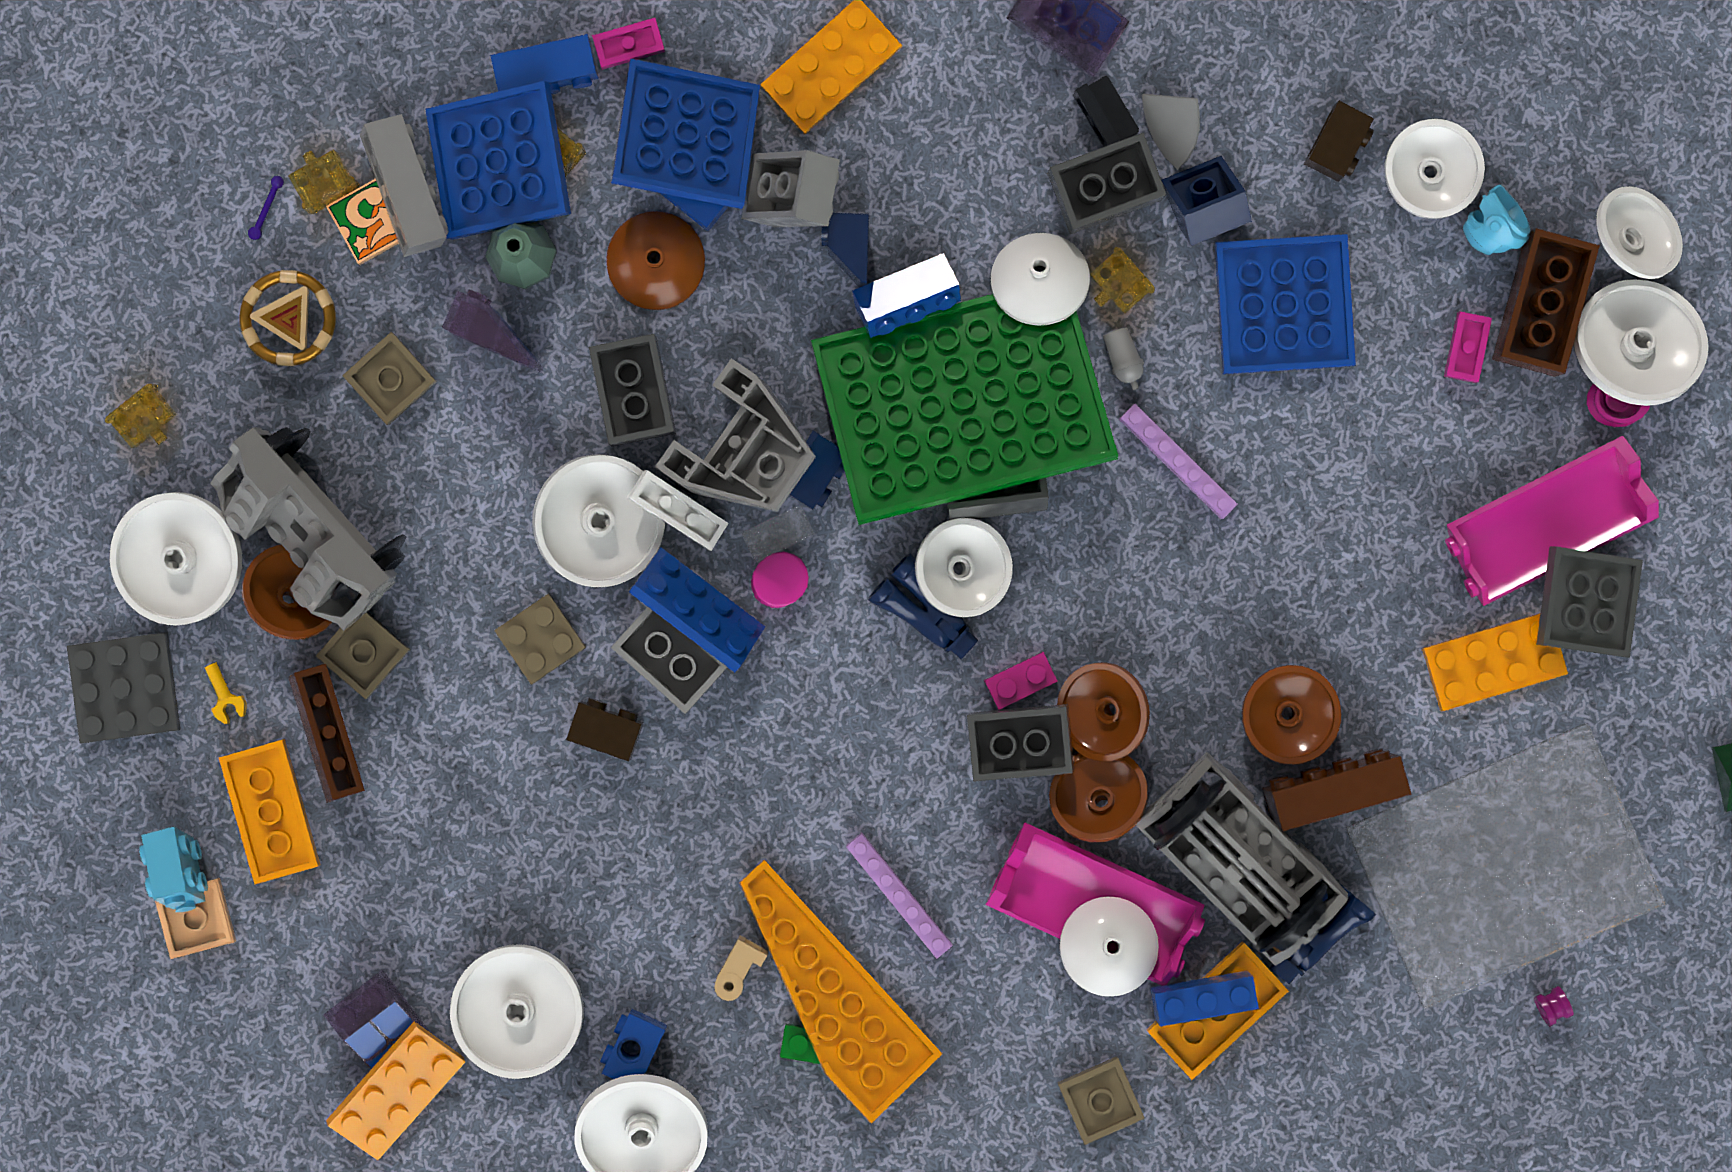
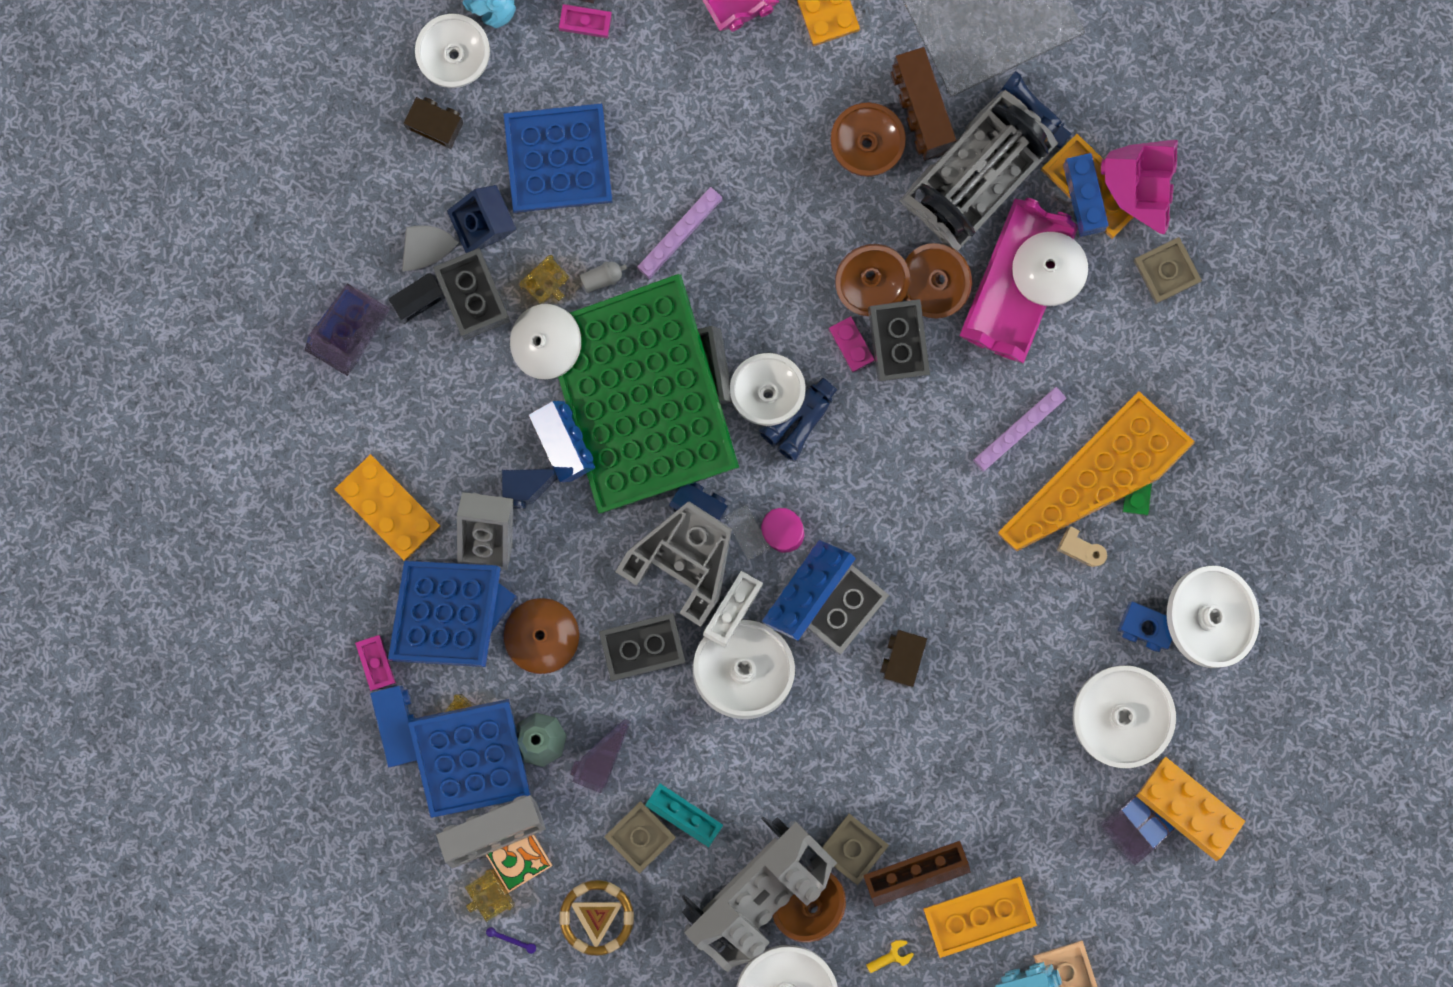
camera: 90 degrees left, 5 degrees down
dark tan plate [494,593,587,685] -> none
none -> teal plate [645,783,723,848]
none -> dark pink brick [1101,140,1178,234]

